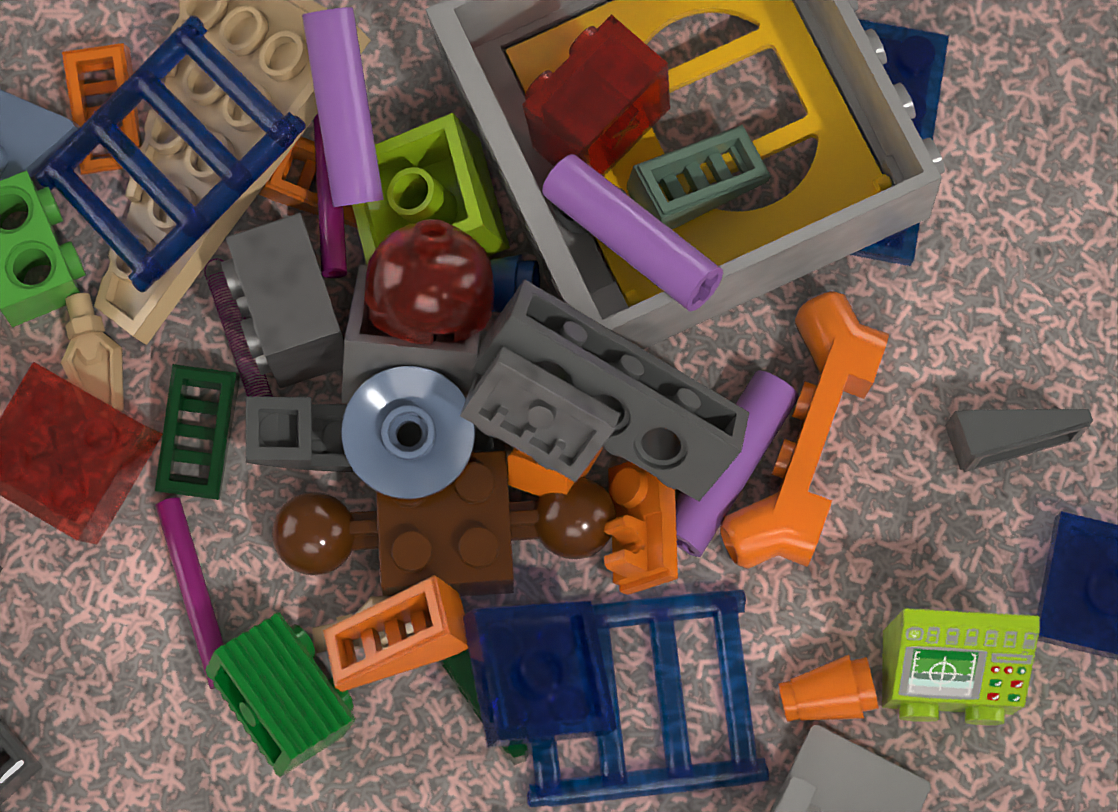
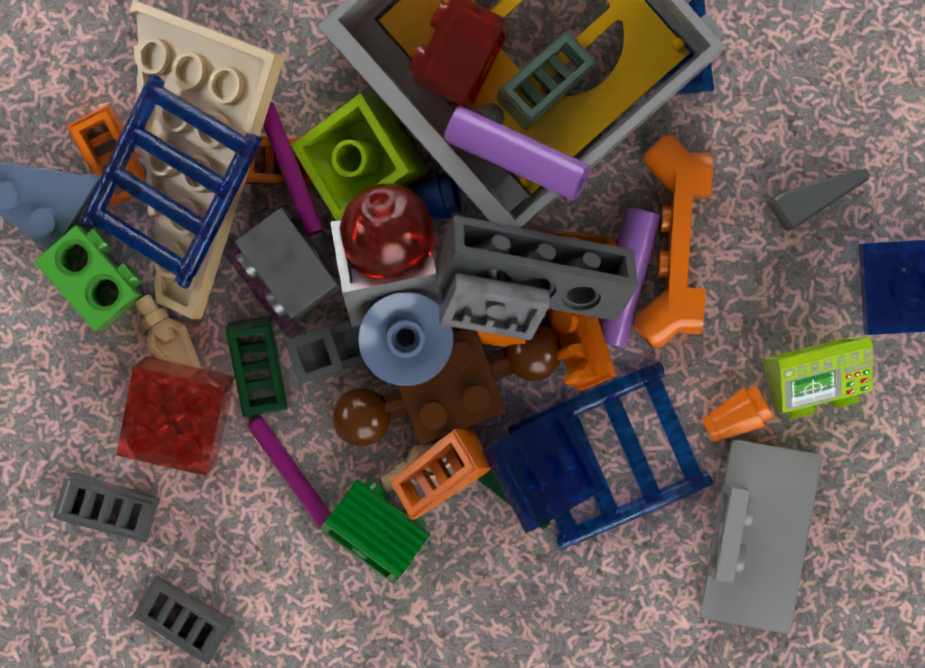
camera: 10 degrees left, 15 degrees up
medium lavender piece [302,7,384,207] -> none

